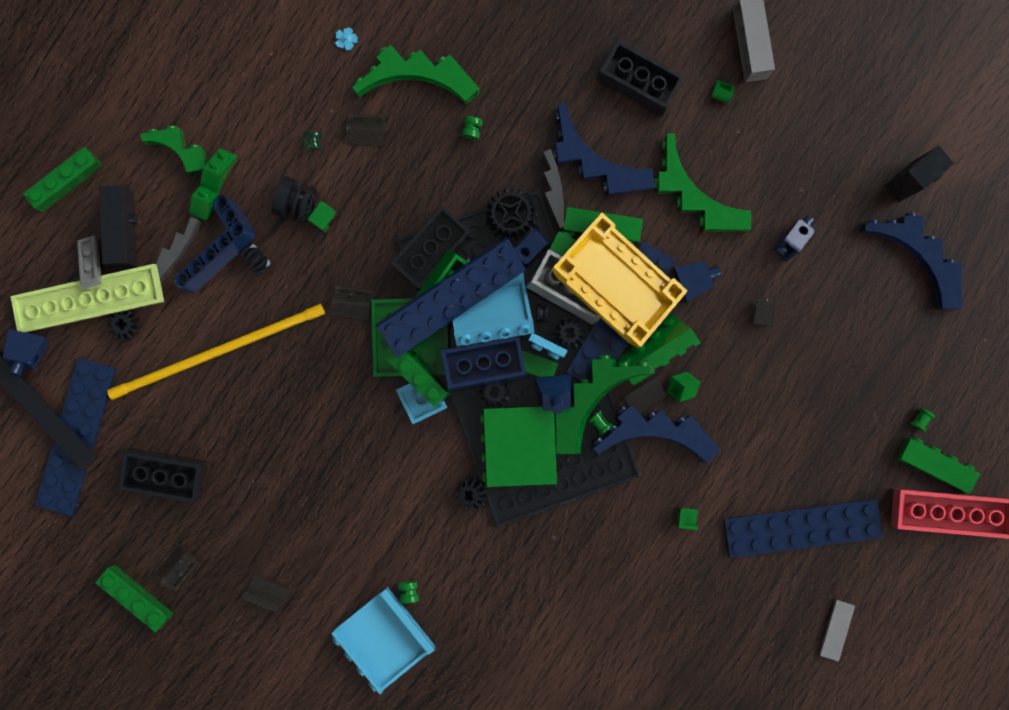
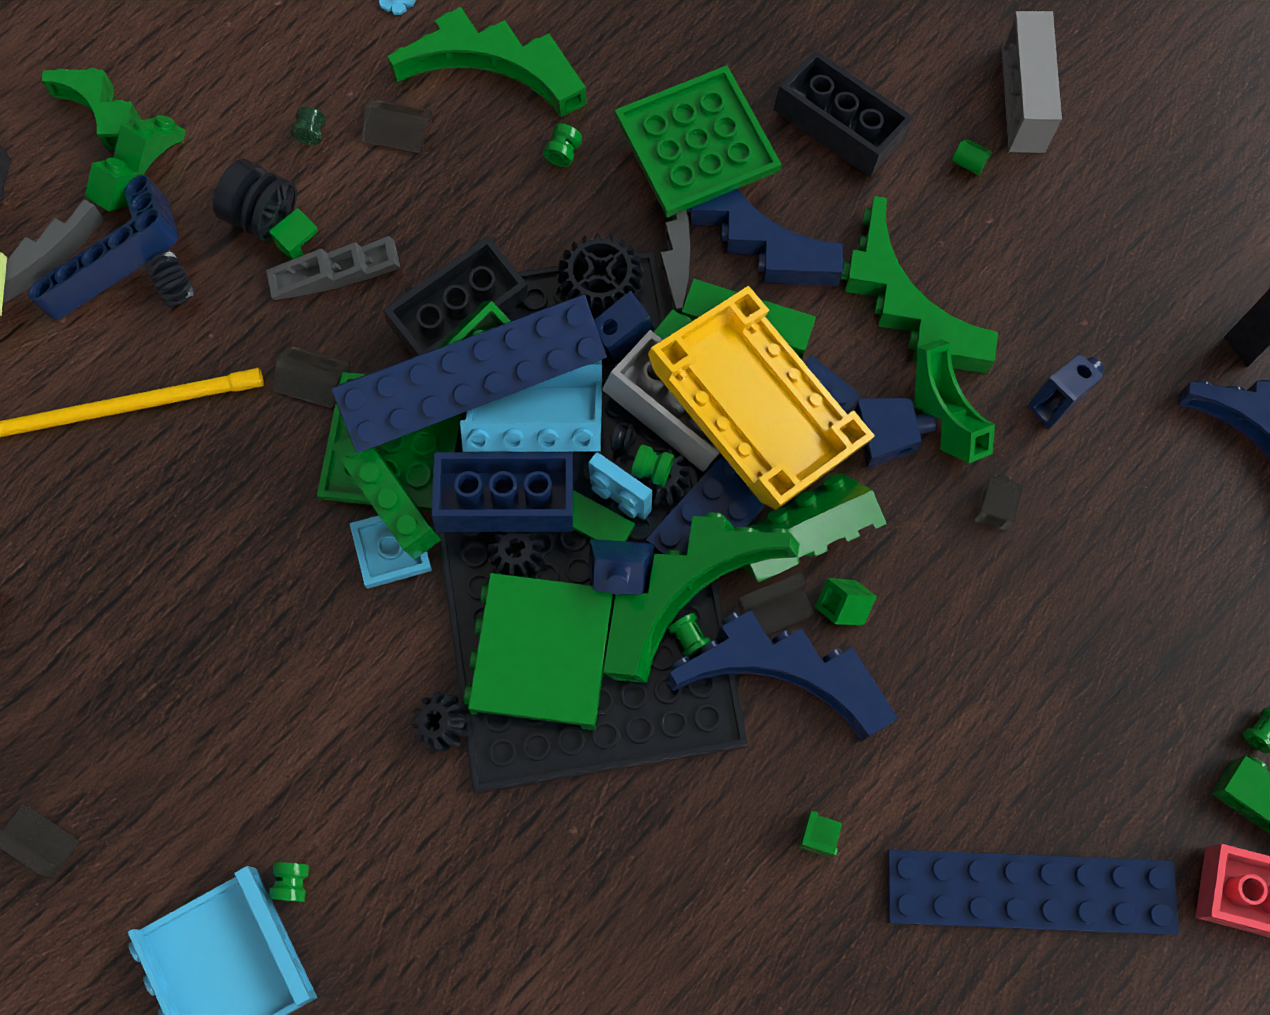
camera: 10 degrees right, 15 degrees down
none -> dark grey slope [266,236,401,300]
none -> green plate [615,65,782,217]
none -> green wheel [631,444,674,487]
none -> green arch [914,339,995,463]

